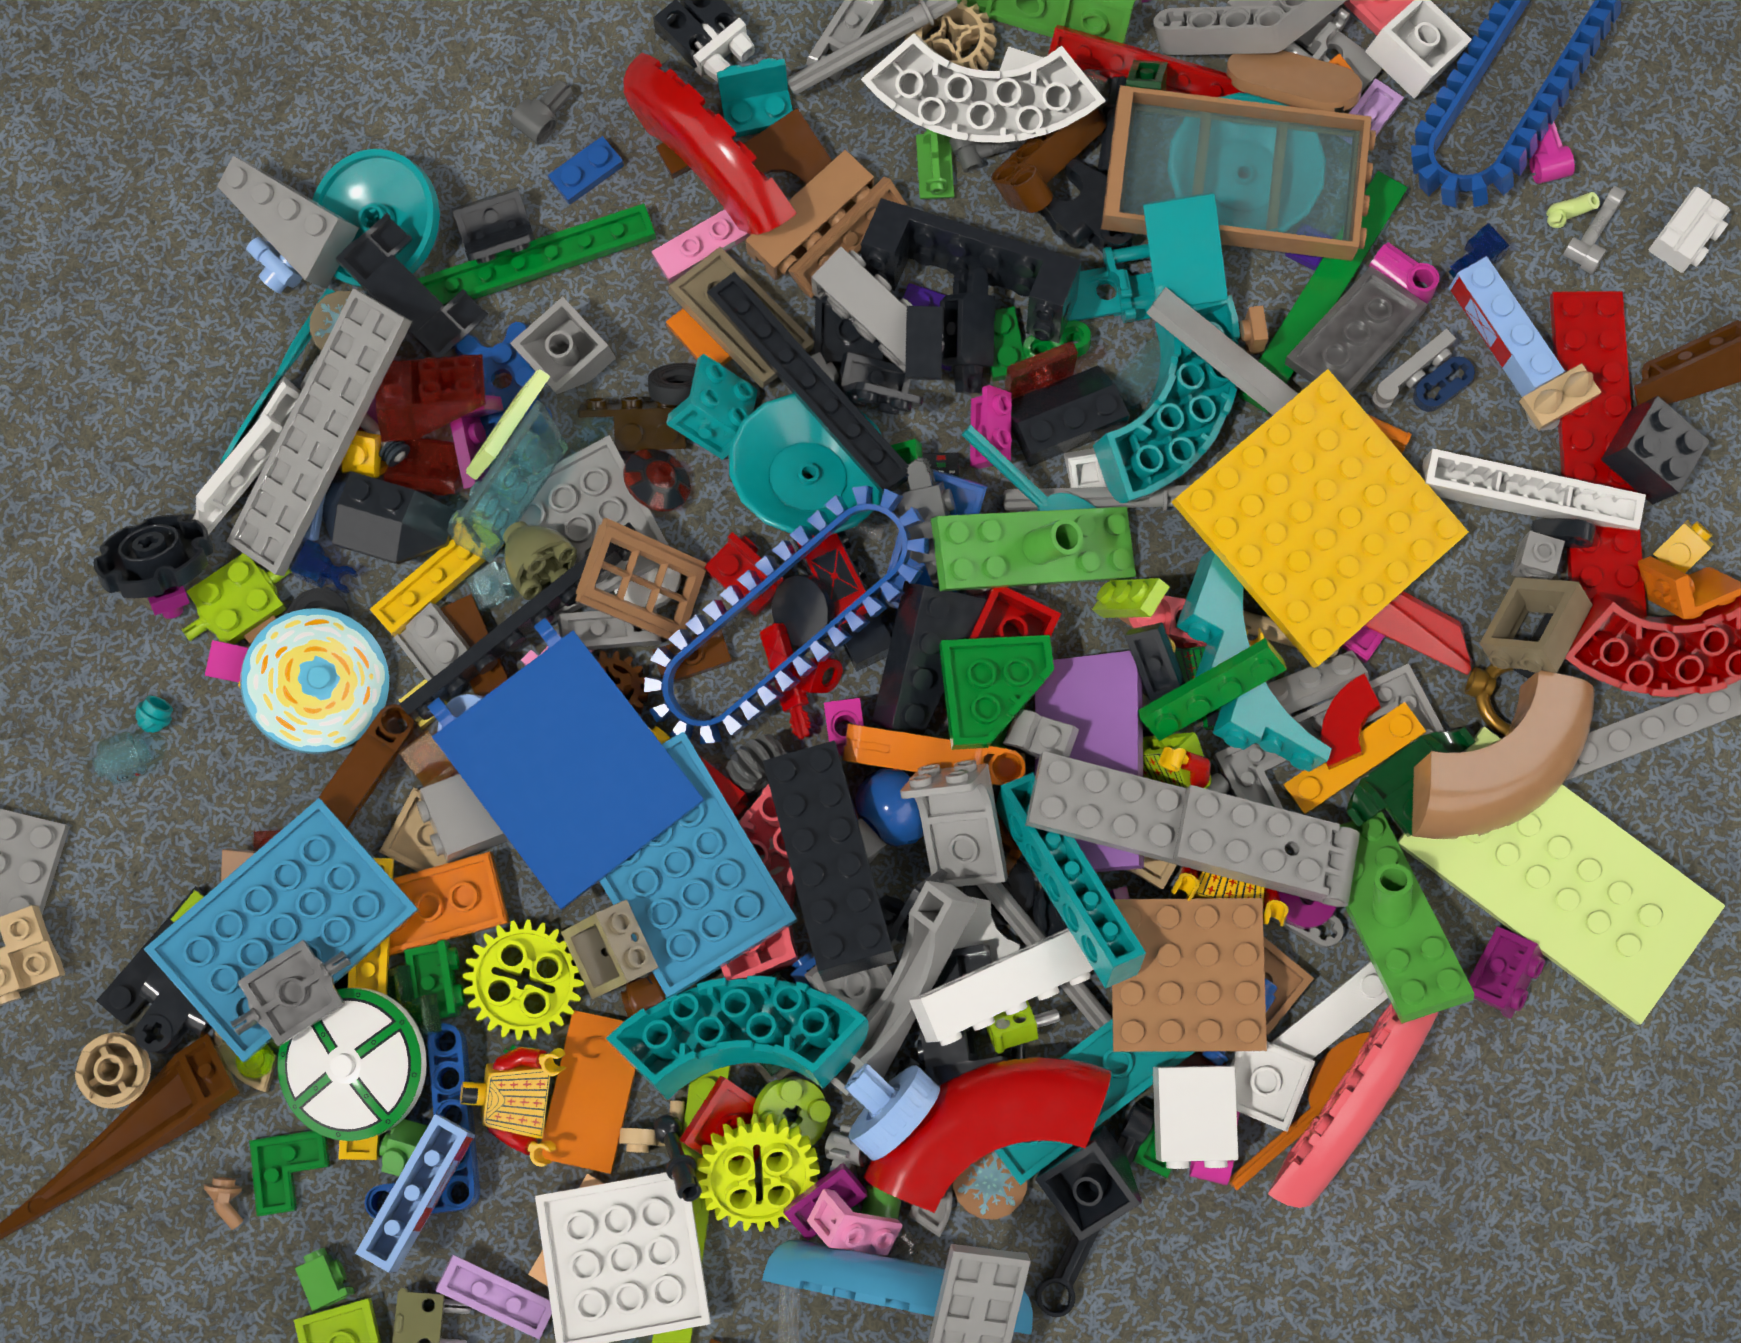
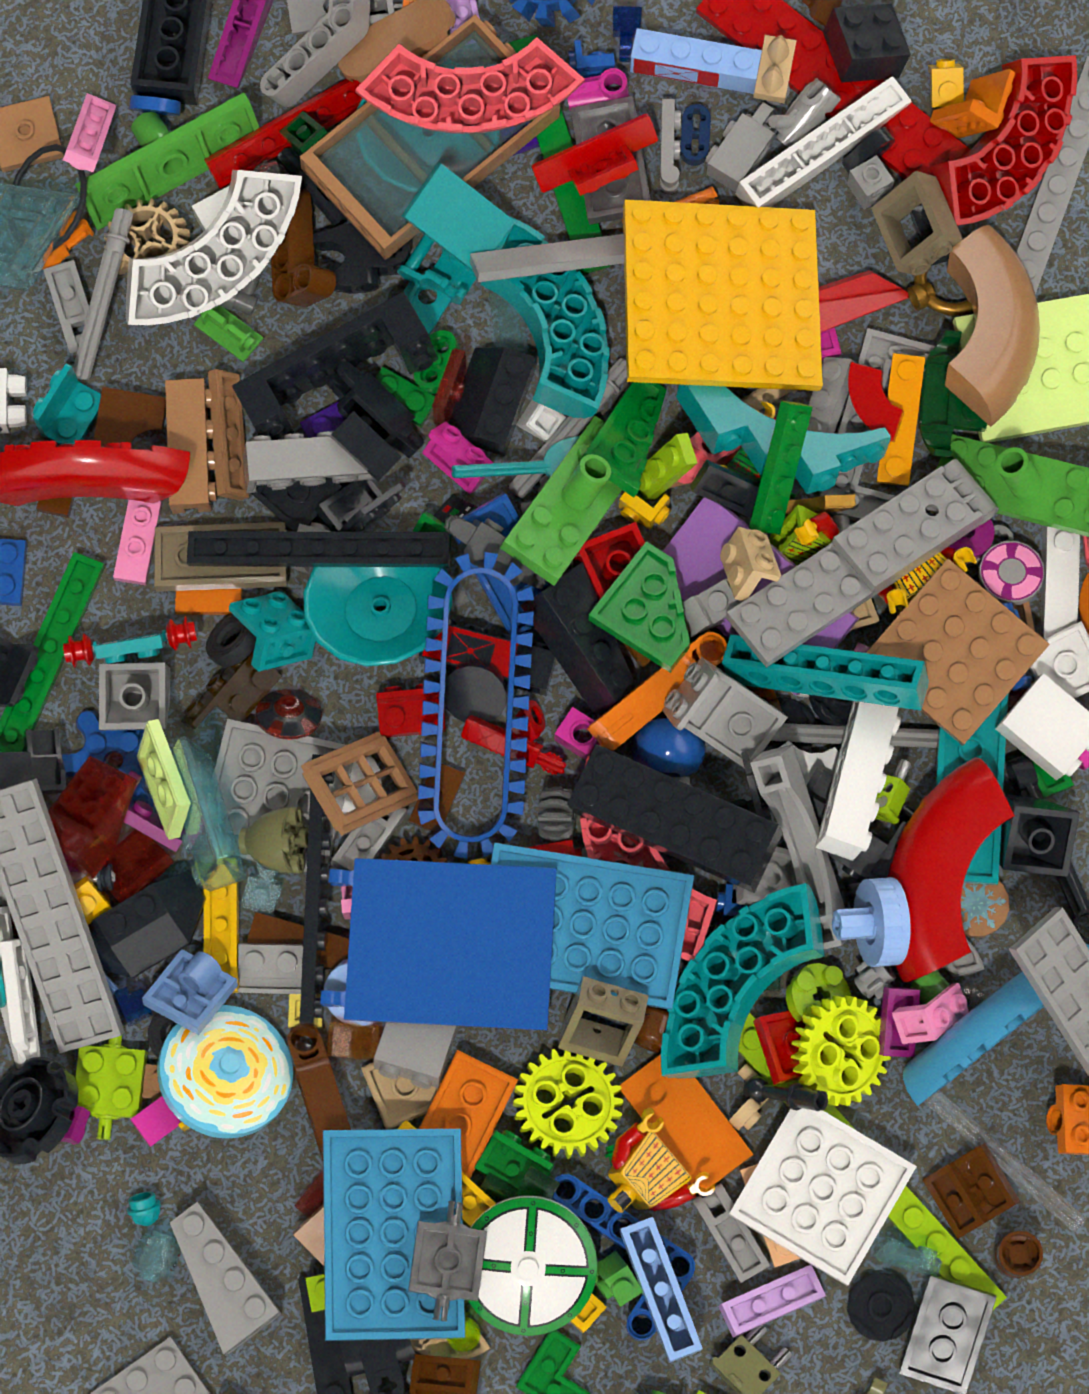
camera: 50 degrees left, 0 degrees up
medium nougat plate [1240,306,1269,355] -> none
none -> plate [63,616,197,668]
none -> medium blue plate [142,949,238,1035]
none -> light grey wedge [170,1202,282,1356]
none -> coral brick [355,37,585,134]
none -> red bracket [531,113,658,196]
none -> blue bracket [568,40,615,78]
none -> green wing [580,382,667,498]
none -> yellow bracket [619,492,671,530]
none -> light grey plate [692,1183,770,1284]
none -> light grey hinge [705,102,775,192]
none -> tan bracket [720,527,781,601]
none -> light grey piece [768,78,841,148]
none -> pearl gold tile [785,494,856,517]
none -> tile [979,541,1045,605]

